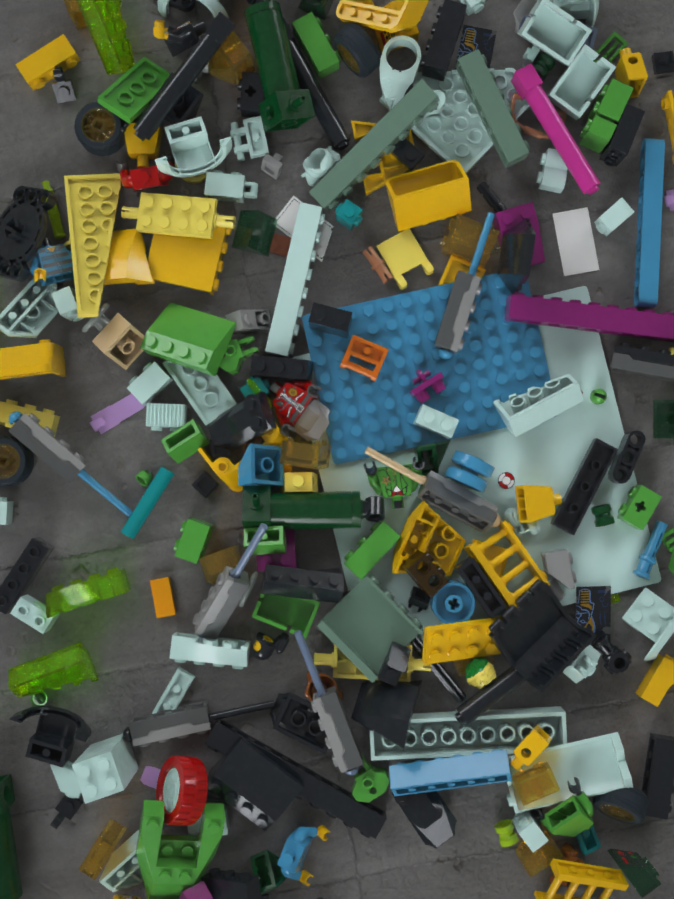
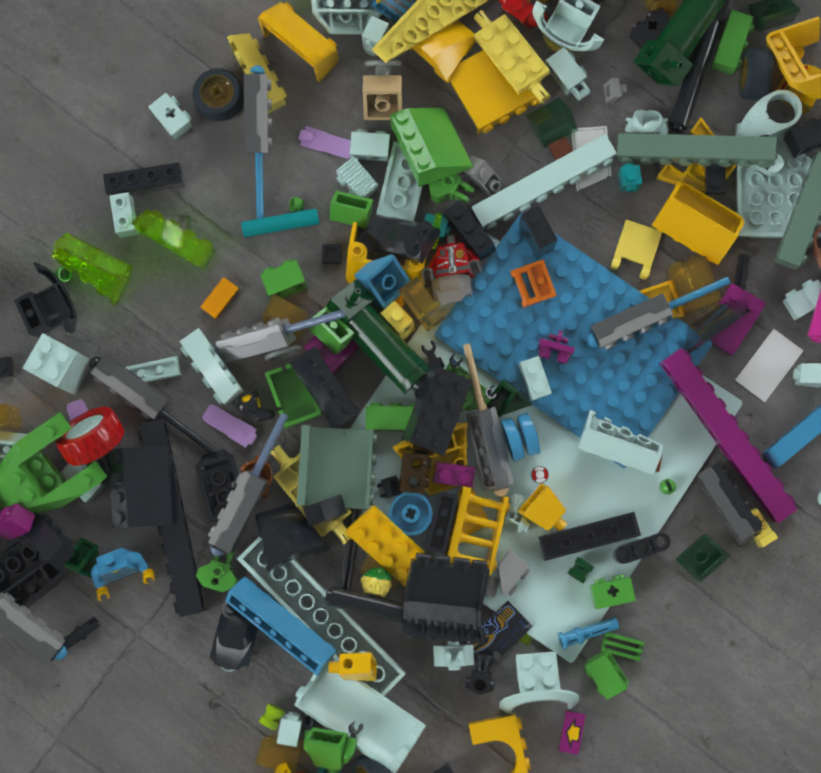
camera: 50 degrees right, 5 degrees down
light aqua slope [50,761,82,798] -> none
light aqua plate [230,116,269,162] -> none
nougat pin [362,246,394,284] -> none
clear yellow brick [512,762,560,806] -> none
none -> lavender piece [202,405,258,448]
none -> black brick [401,366,472,456]
none -> black plate [421,341,445,368]
none -> magenta plate [433,461,476,488]

